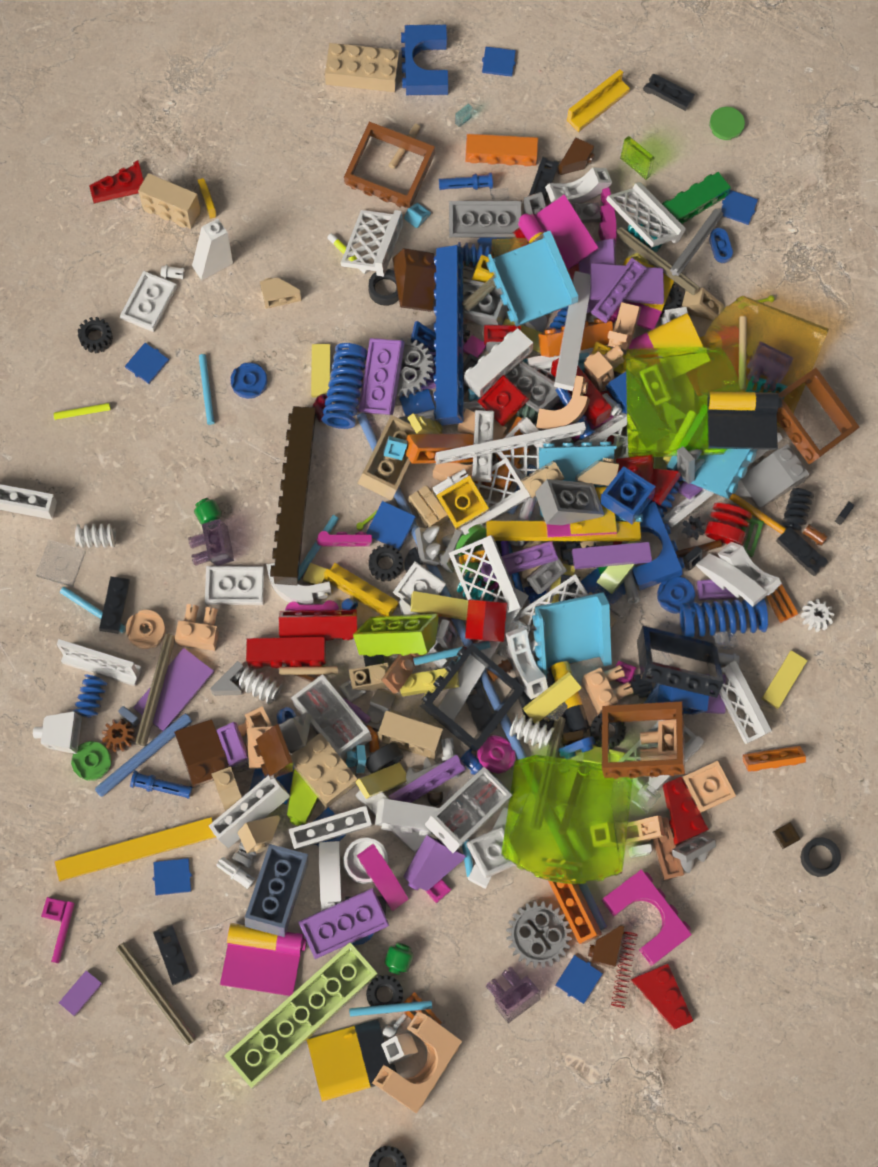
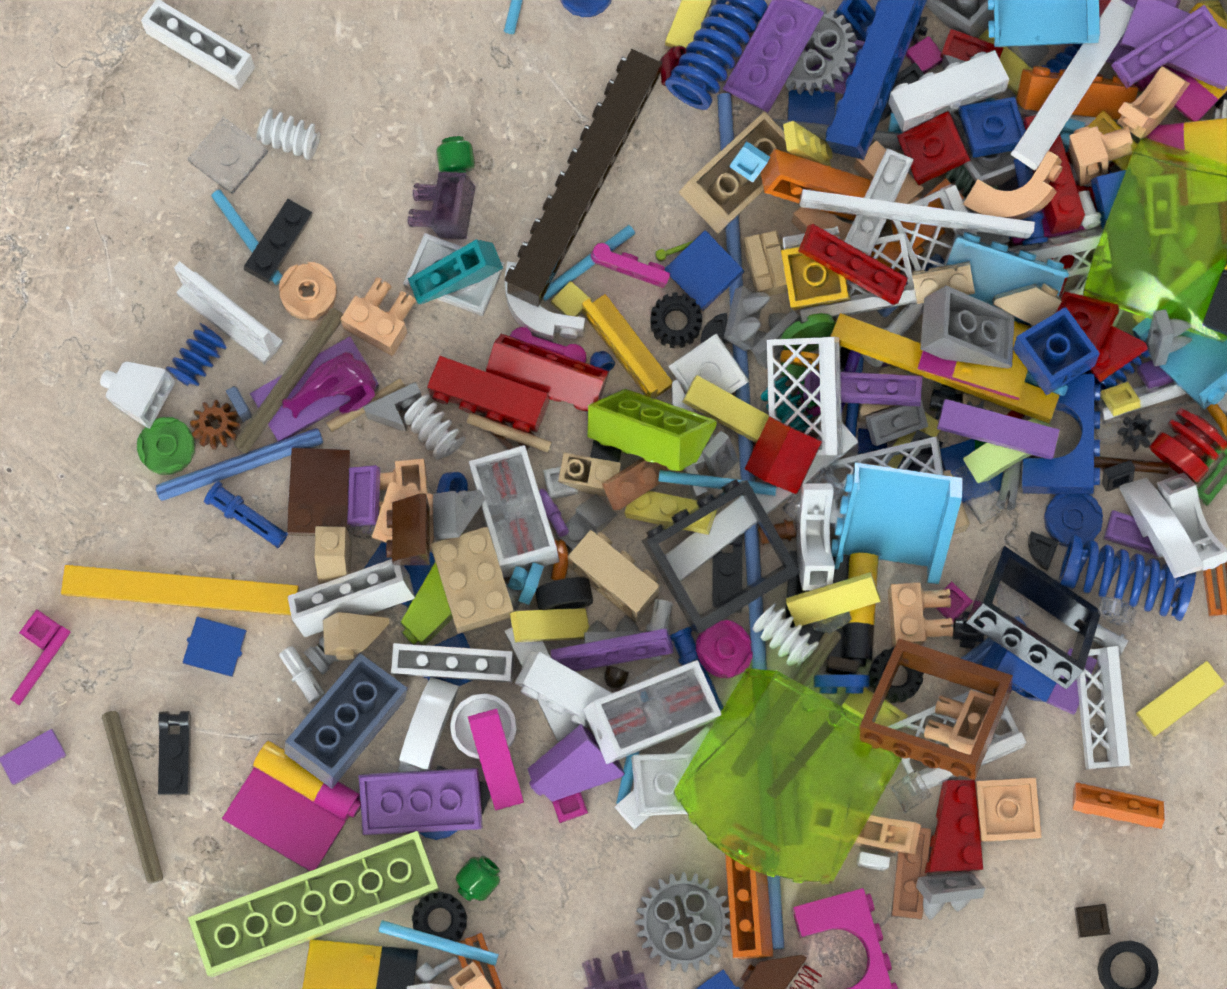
camera: 25 degrees right, 5 degrees up
none -> magenta hair [282,352,376,418]
none -> tan bar [326,378,405,432]
none -> teal slope [408,239,504,305]
none -> red tile [798,224,908,305]
none -> blue tile [959,97,1026,158]
none -> black tile [1028,531,1059,570]
none -> light yellow tile [1101,382,1141,417]

